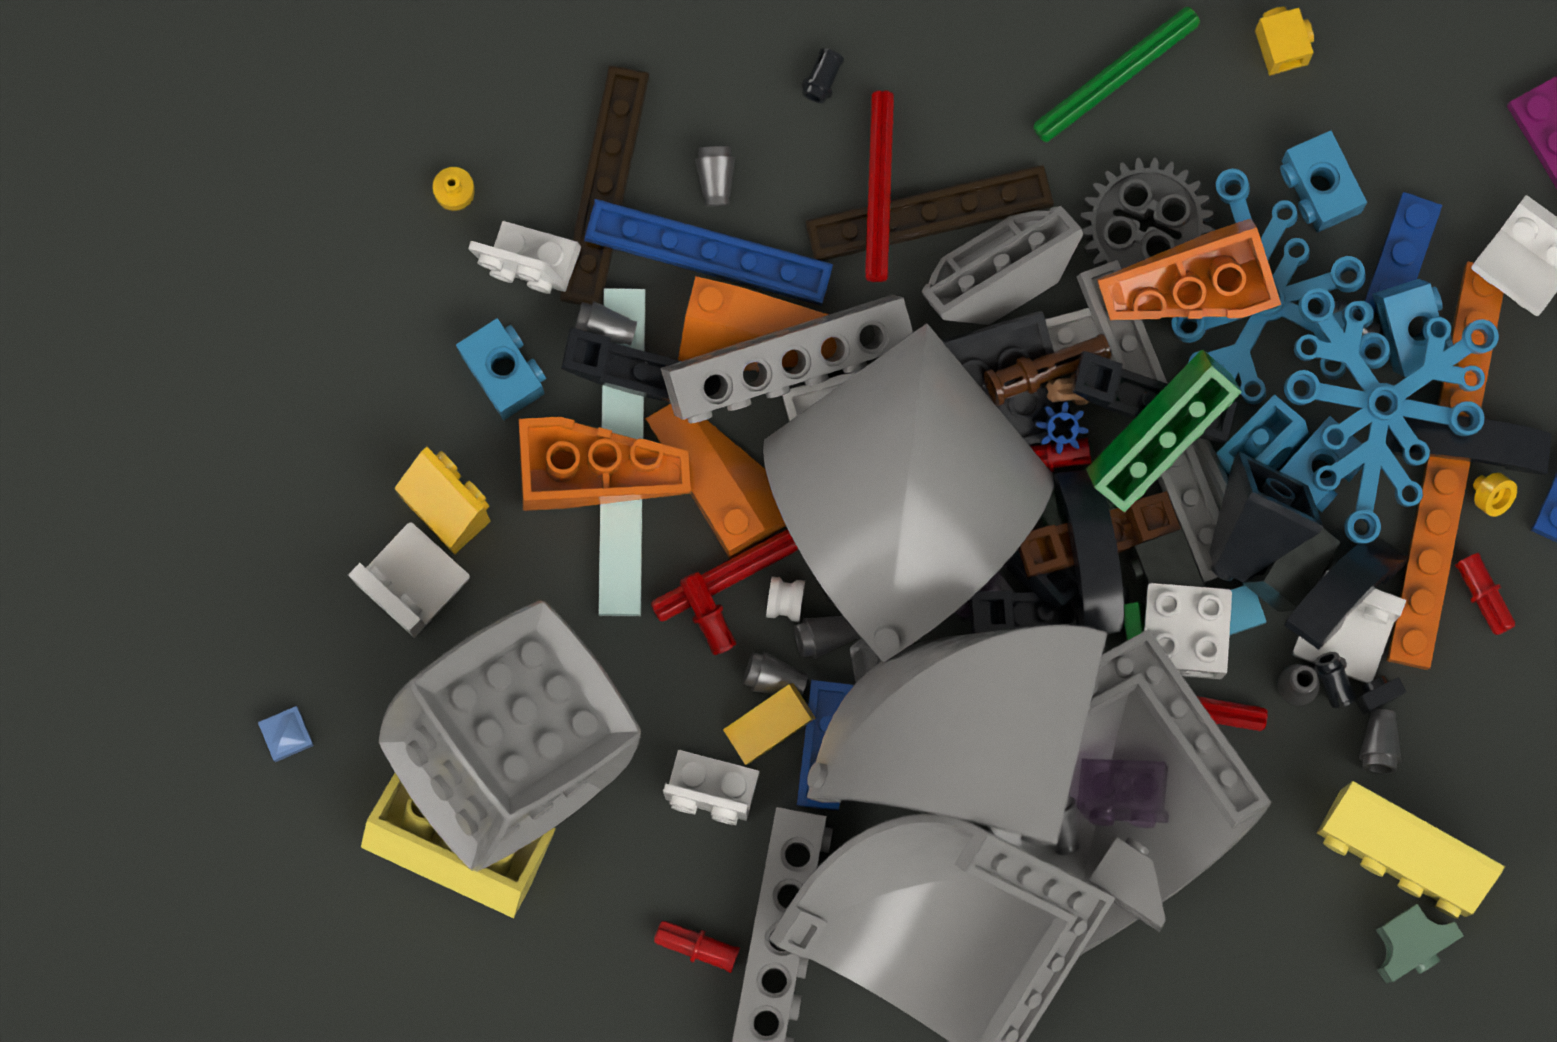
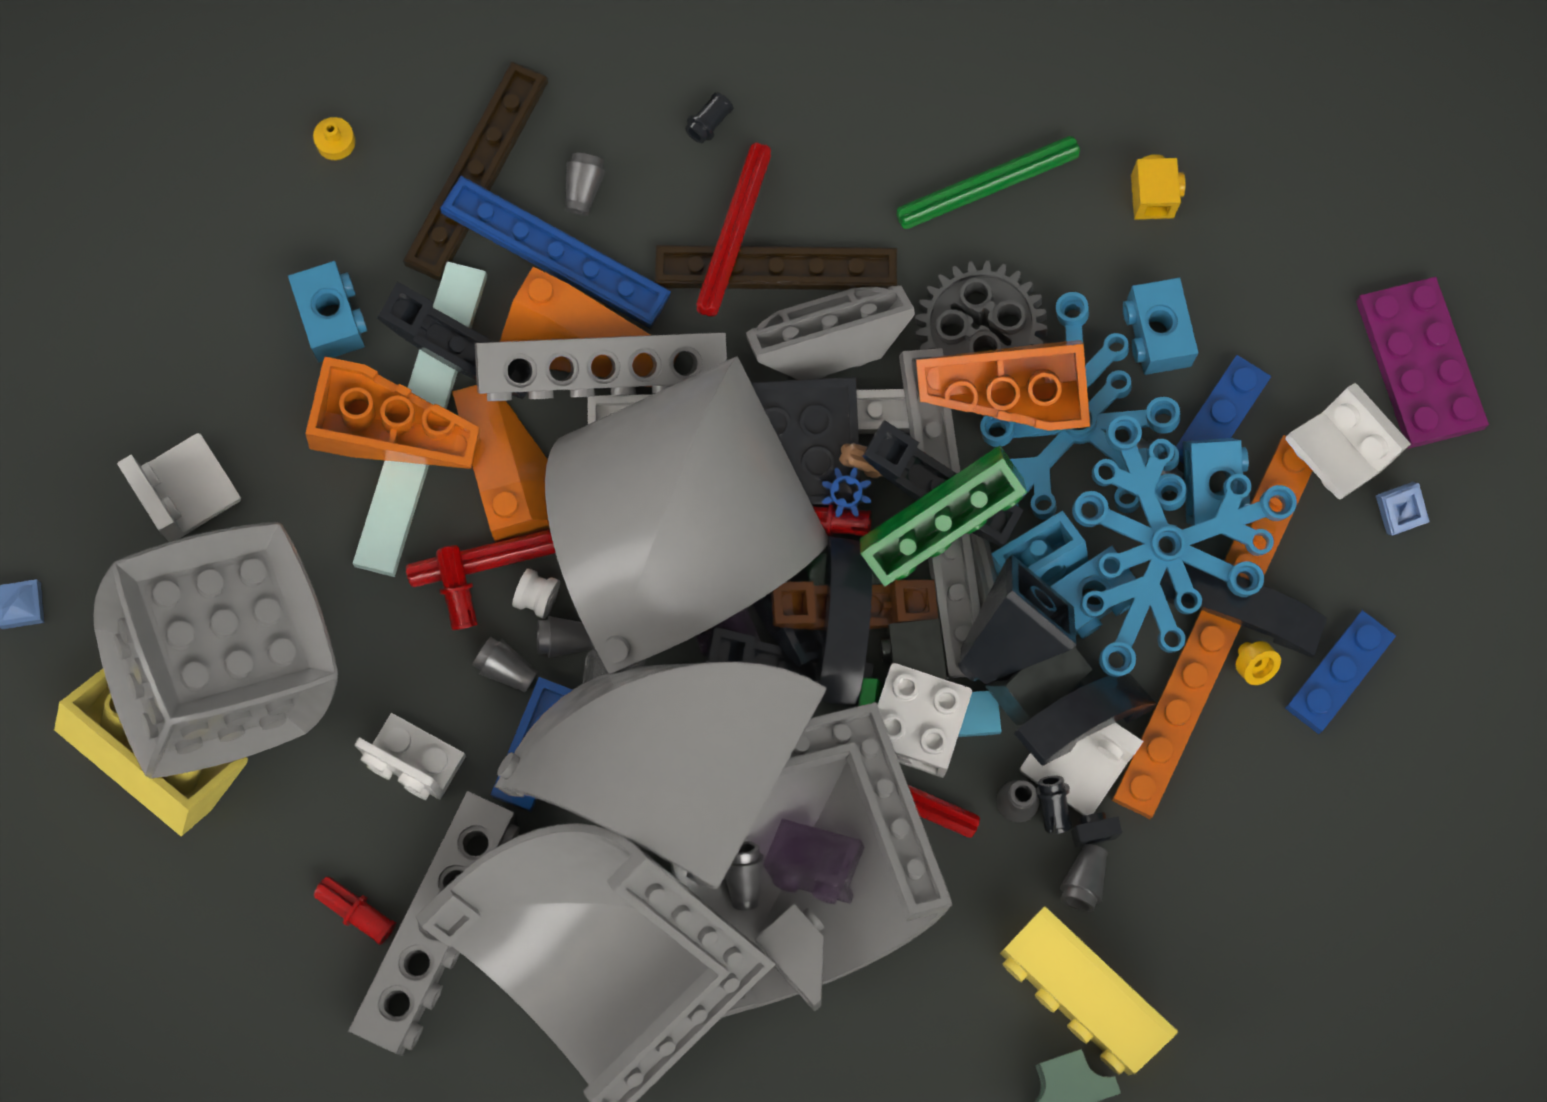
camera: 10 degrees right, 5 degrees down
yellow slope [394,447,491,555] -> none
white bracket [468,221,582,294] -> none
flat silver cone [575,301,637,345] -> none
yellow tile [723,683,816,765] -> none
reddish brown pin [984,334,1111,406] -> none
red axle [1455,552,1515,635] -> none

